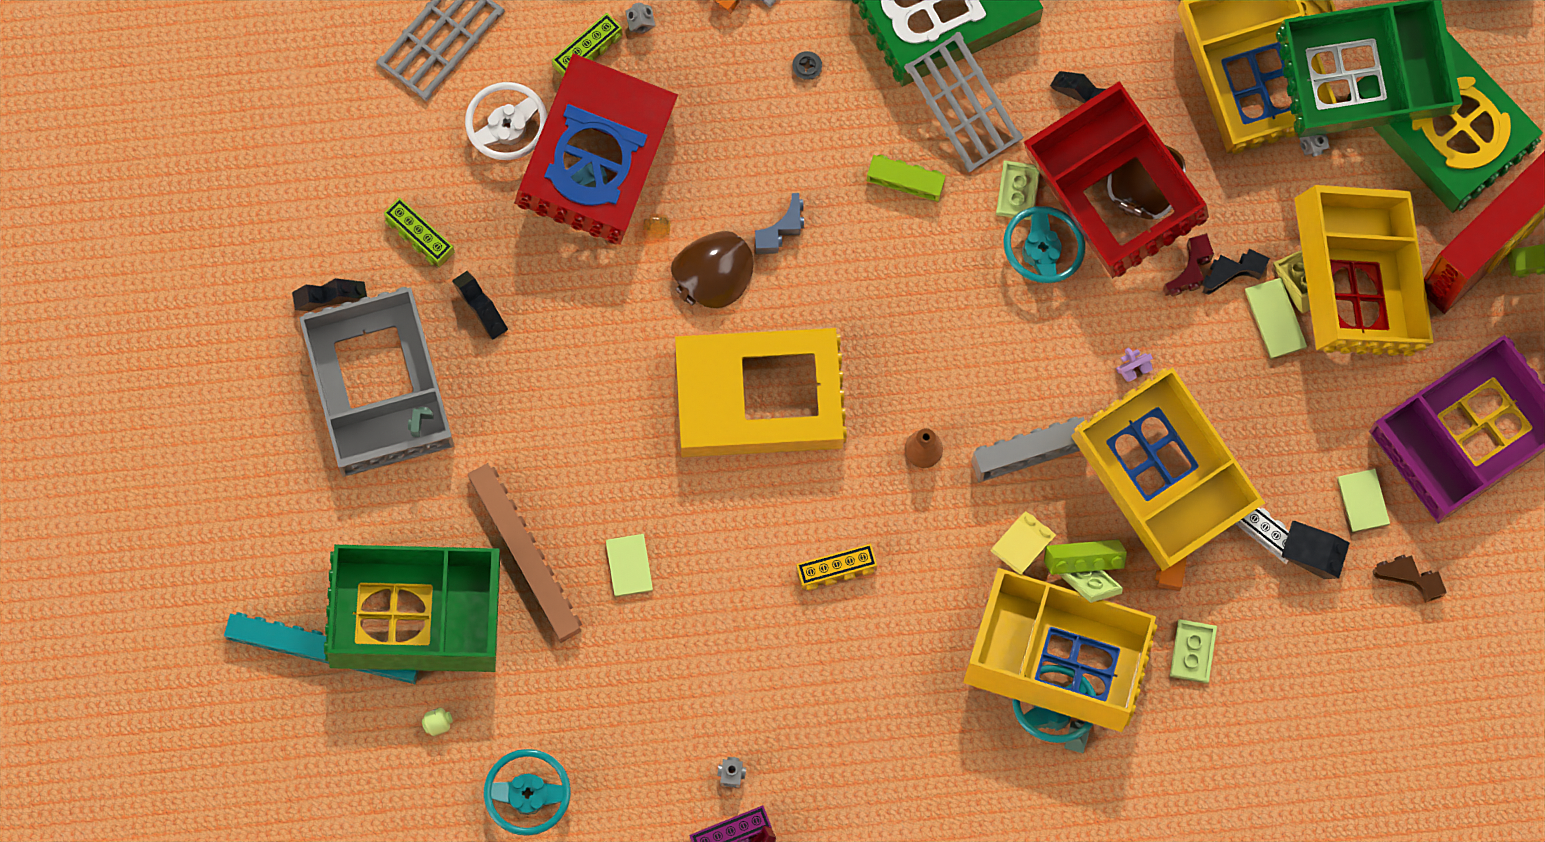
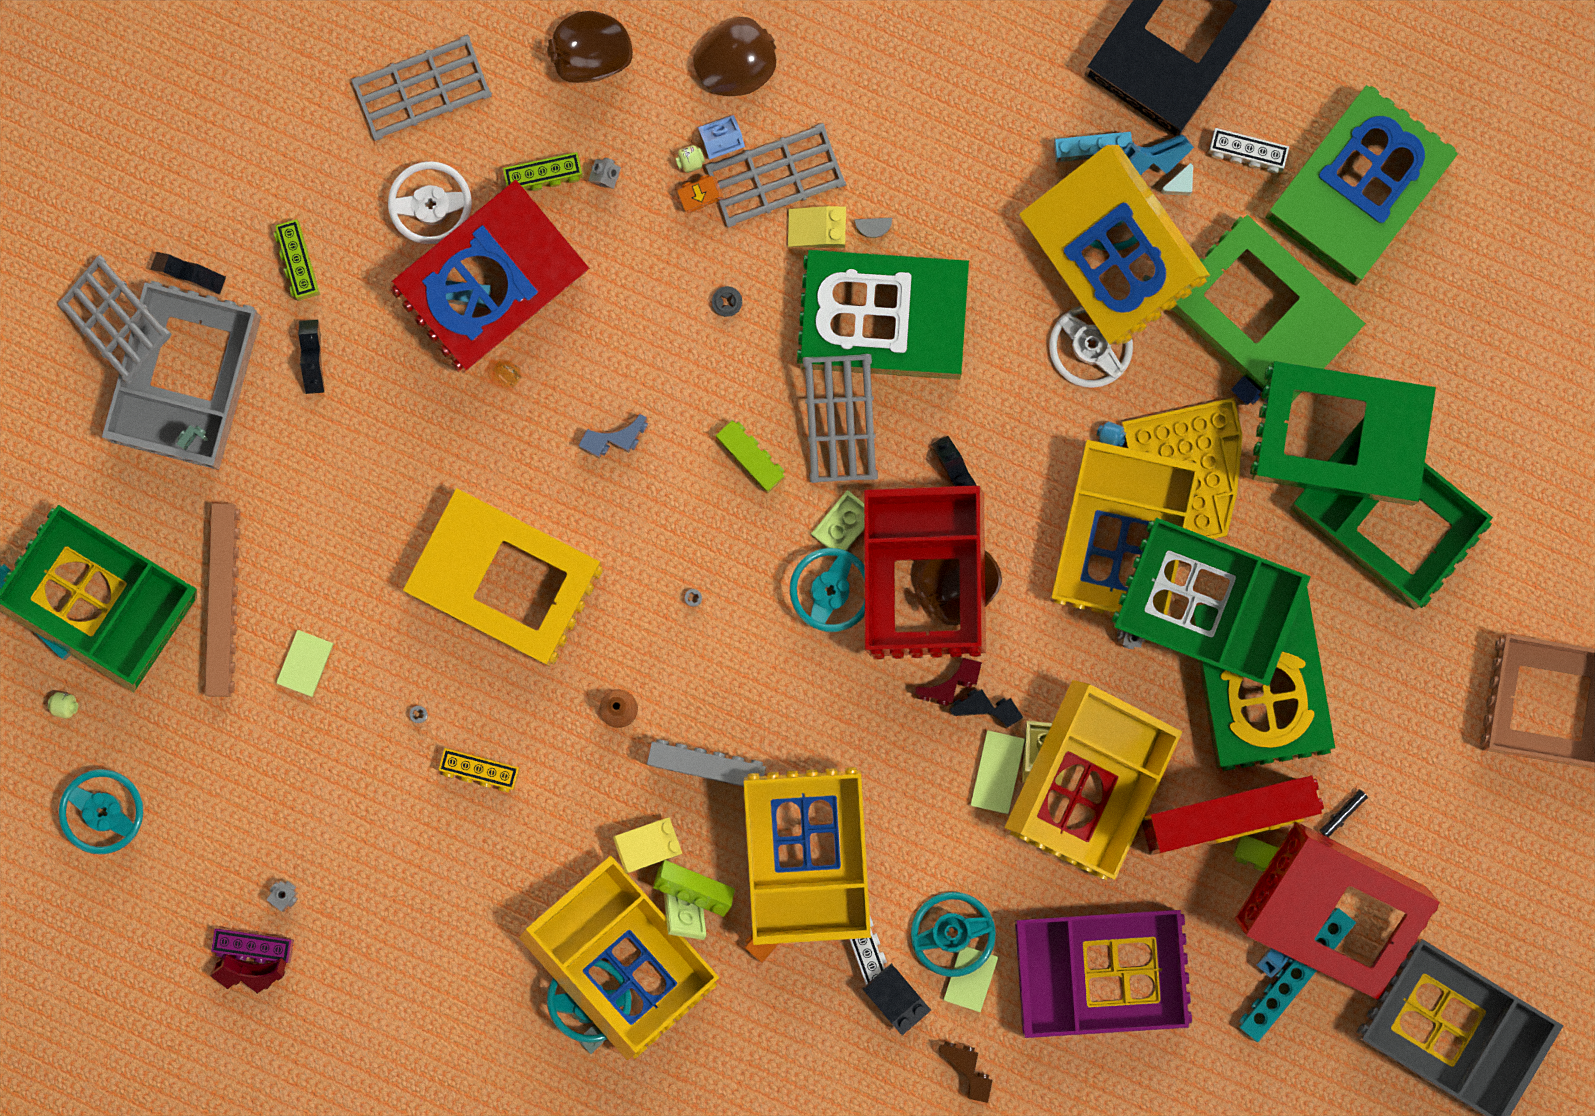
camera: 35 degrees right, 10 degrees up
reddish brown piece [671,231,754,308] -> none
lavender hips [1116,347,1153,382] -> none
yellowish green tile [1169,619,1217,684] -> none
none -> light grey door [58,255,172,385]
none -> light grey bush [410,706,428,723]
none -> light grey bush [685,589,702,607]
none -> teal piece [911,892,996,977]

